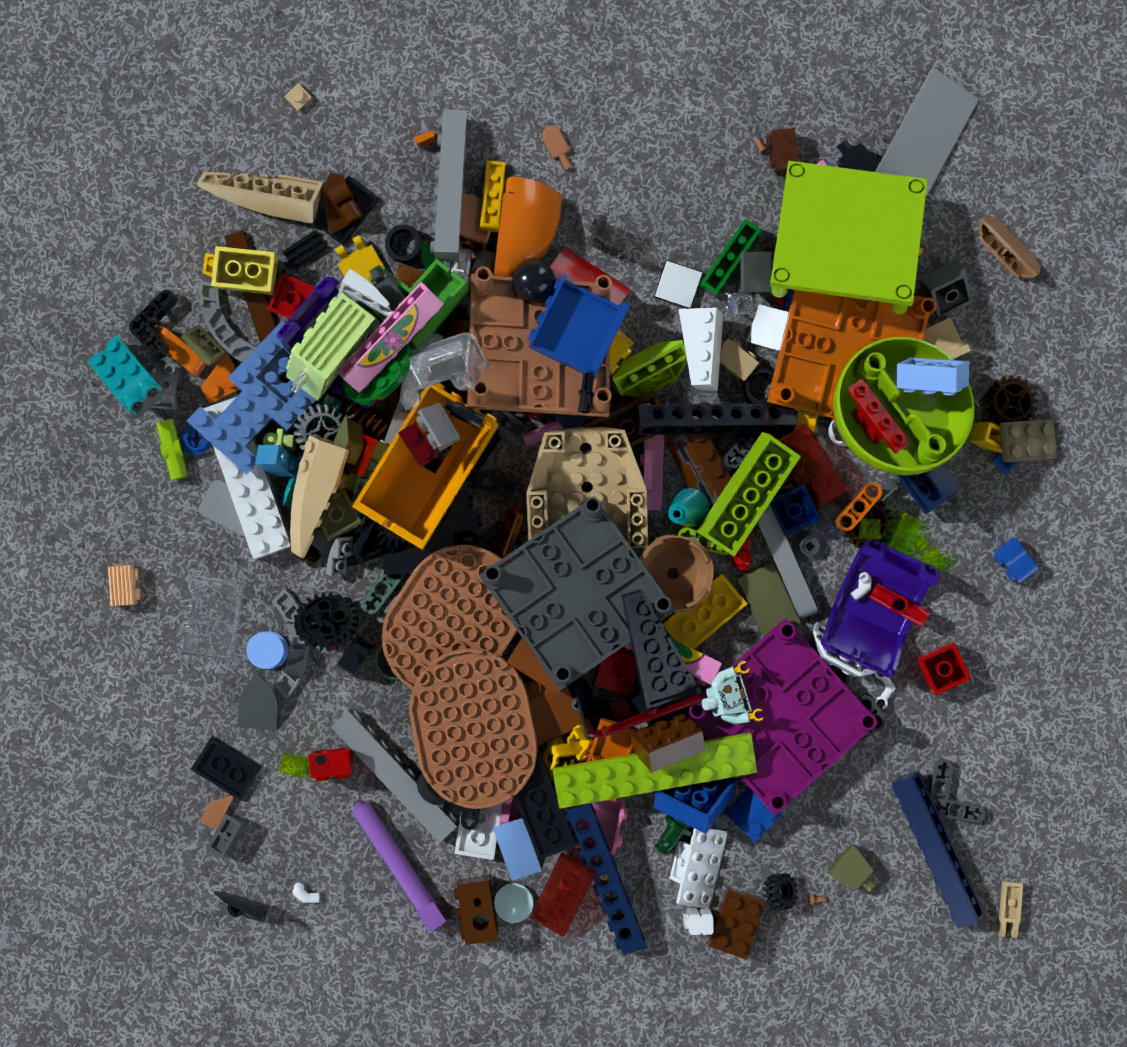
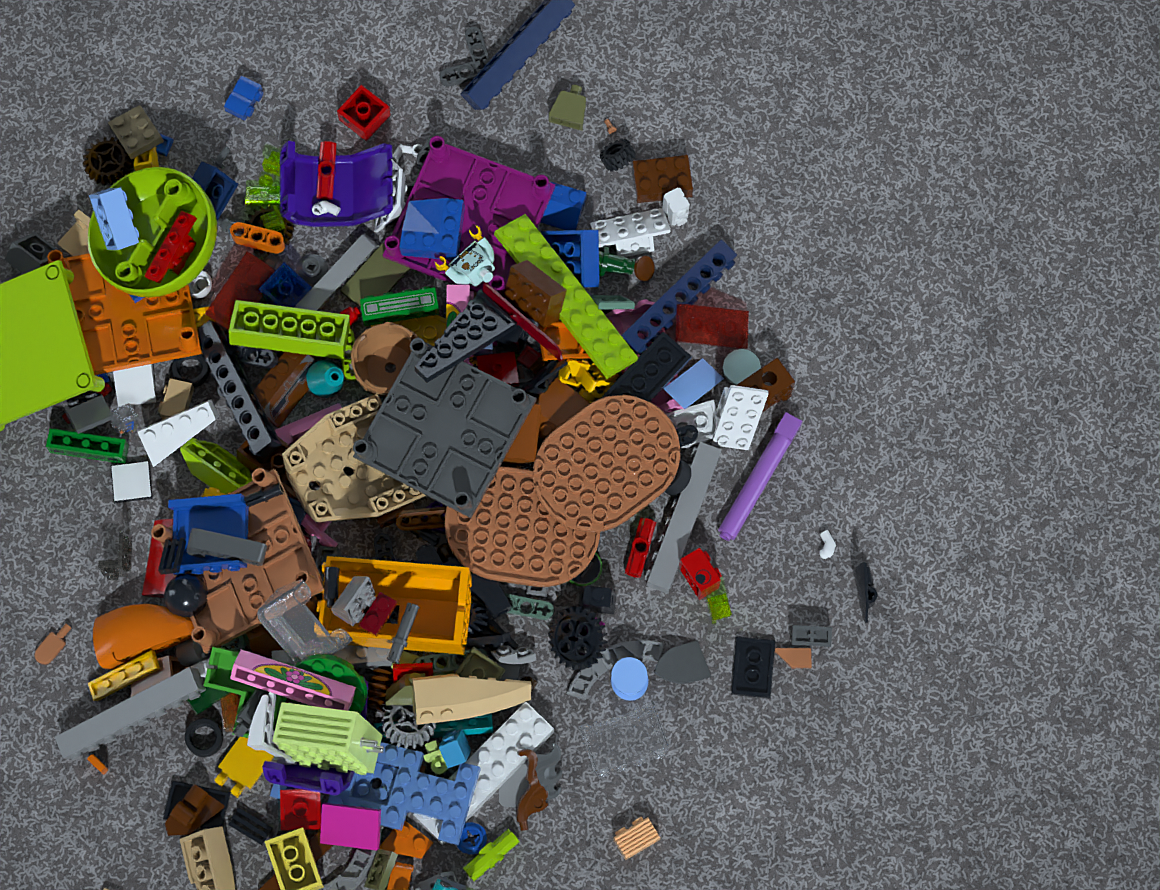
camera: 120 degrees left, 15 degrees down
none -> black tile [158,538,186,575]
none -> dark grey beam [187,528,267,566]
none -> dark pink tile [320,803,381,851]
none -> green brick [360,286,439,327]
none -> dark grey pin [387,603,420,664]
none -> blue slope [400,198,465,260]
none -> piece [516,742,563,831]
none -> sand green tile [590,295,635,309]
none -> red piece [625,518,656,578]
none -> reddish brown piece [634,256,655,281]
none -> white bracket [712,385,768,450]

